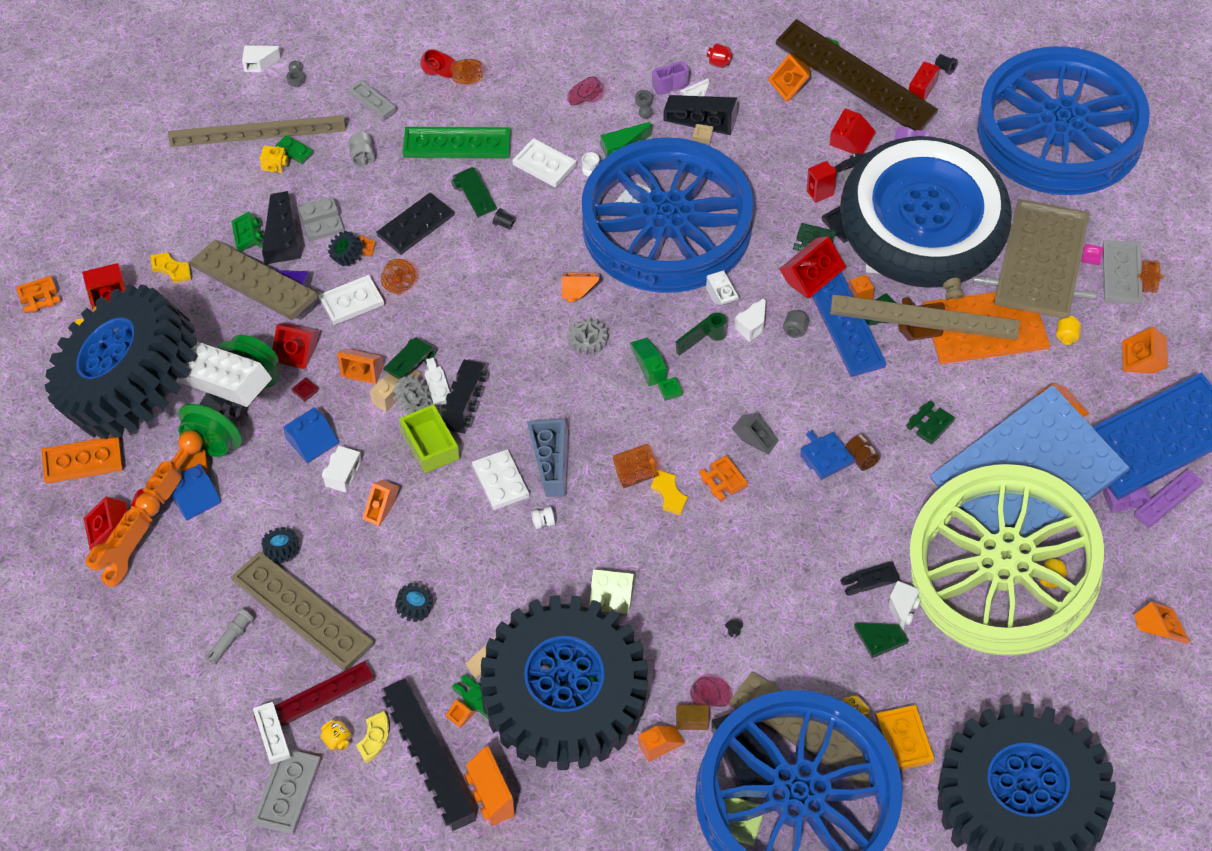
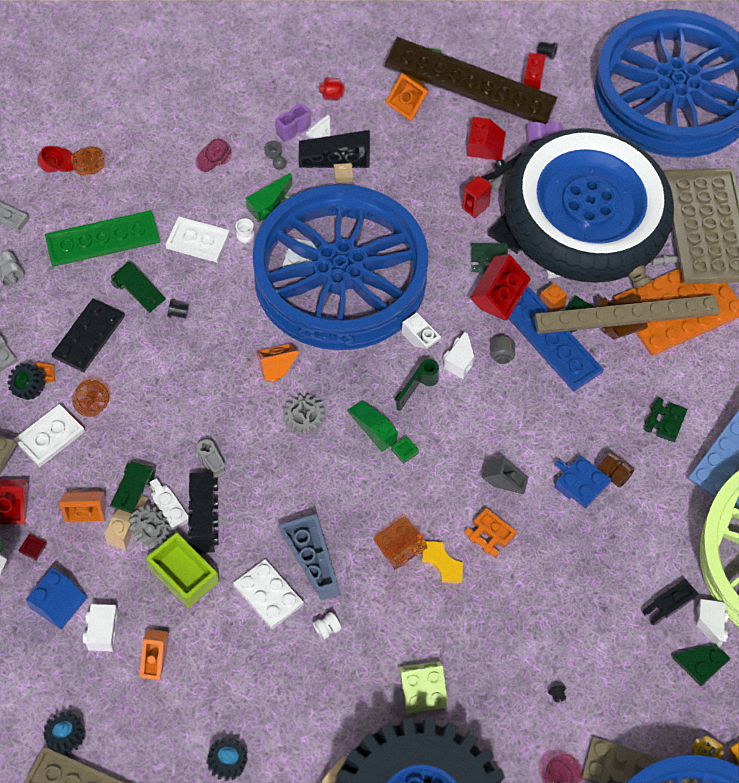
camera: 20 degrees left, 5 degrees up
none -> light grey piece [197,440,226,479]

